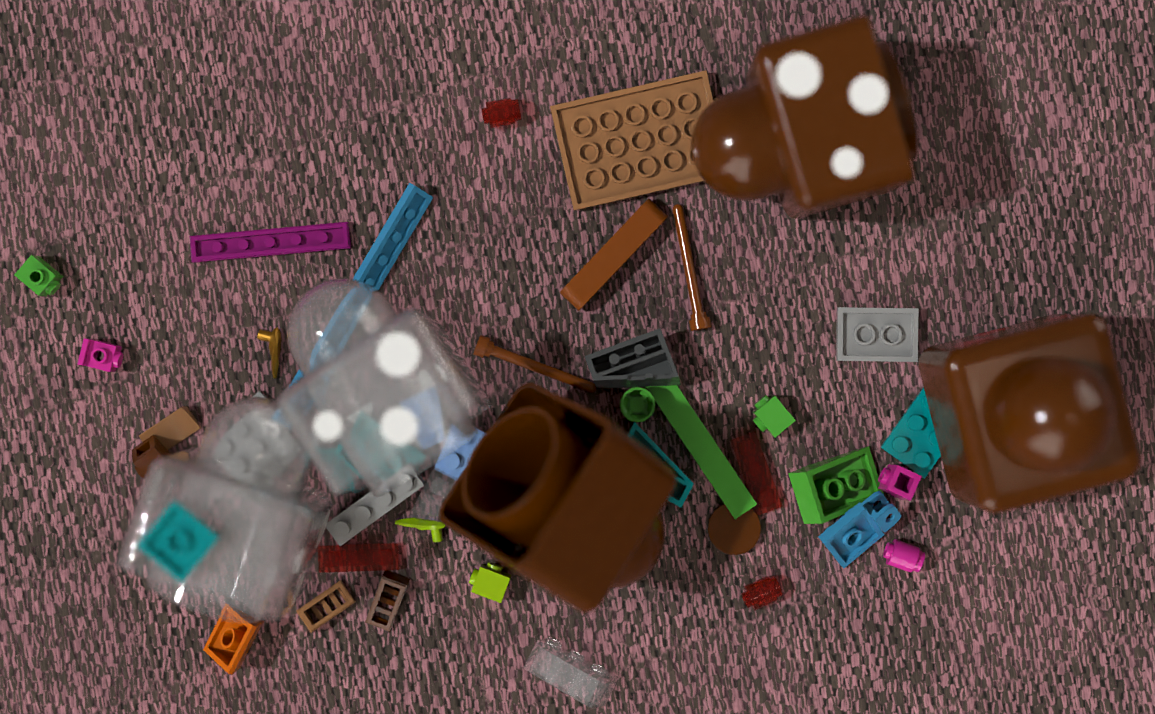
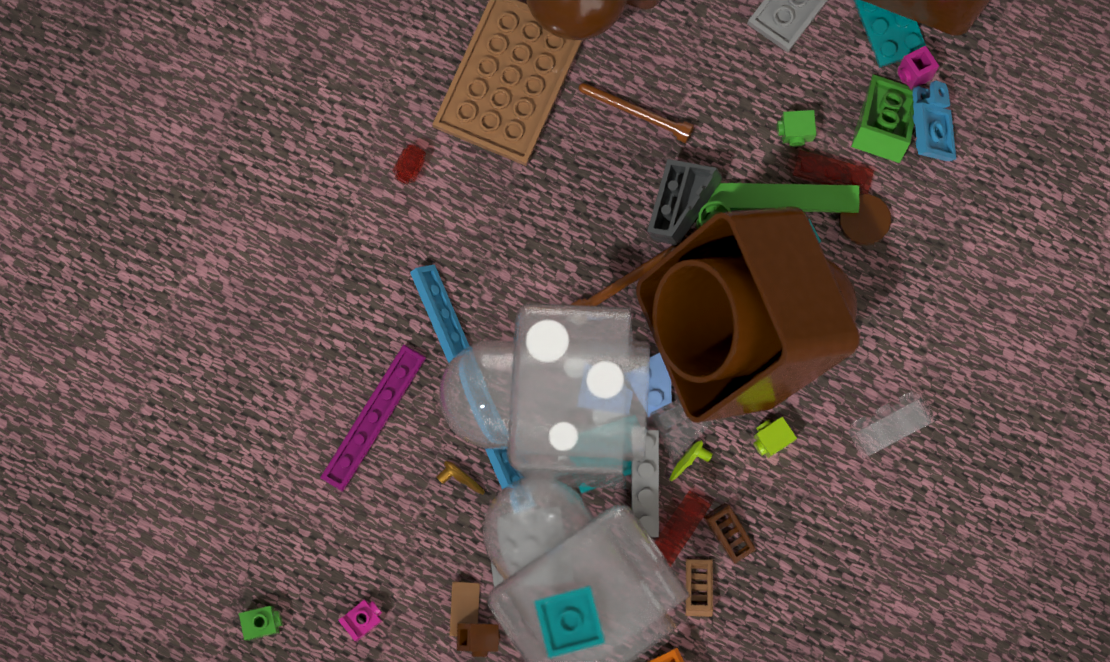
camera: 60 degrees left, 10 degrees down
dark orange beam [560,198,669,311] -> none
clear red brick [741,576,783,611] -> none
dark pink brick [883,539,925,573] -> none

